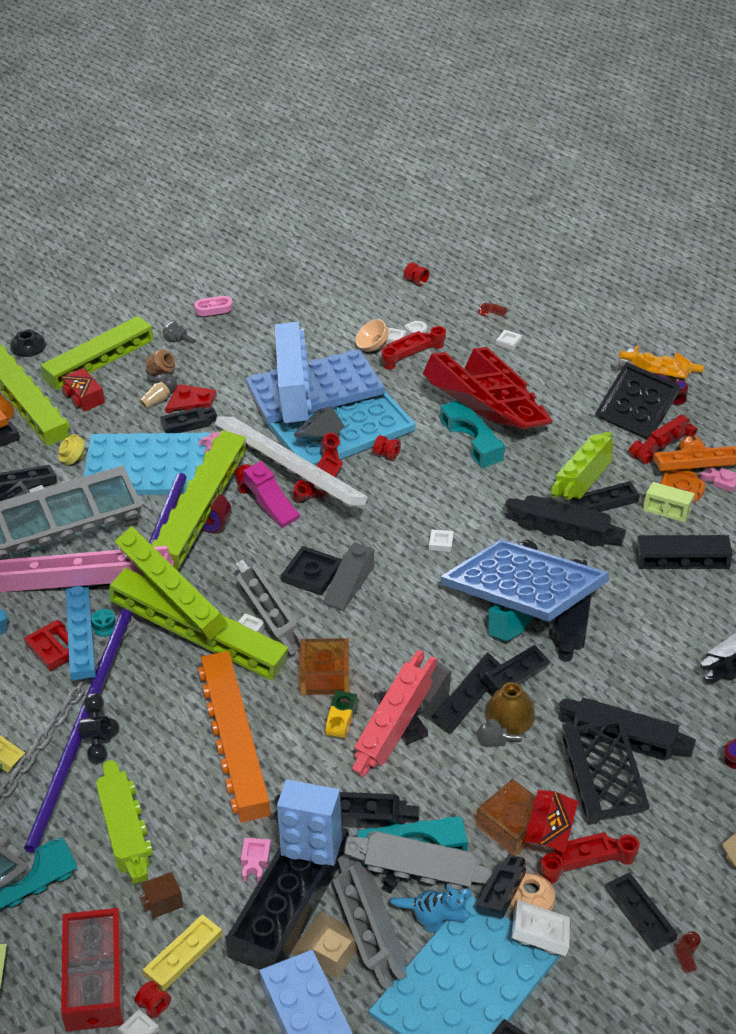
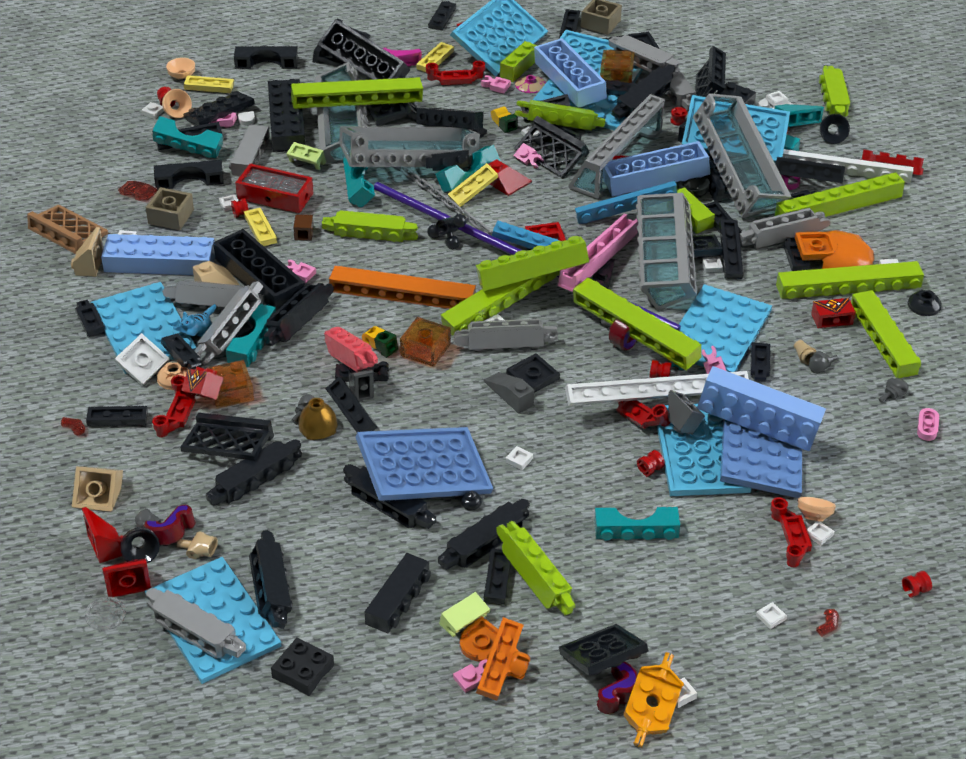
camera: 115 degrees right, 0 degrees up
light yellow plate [59,434,85,465] -> none
medium nougat head [145,349,175,377] -> none
red wing [165,384,217,414] -> none
dark pink slope [243,461,300,528] -> none
light blue brick [277,779,342,866] -> none
white tile [404,321,427,335] -> none
red wedge [422,347,553,429] -> none
black plate [482,645,550,694] -> none
red plate [628,414,698,465] -> none

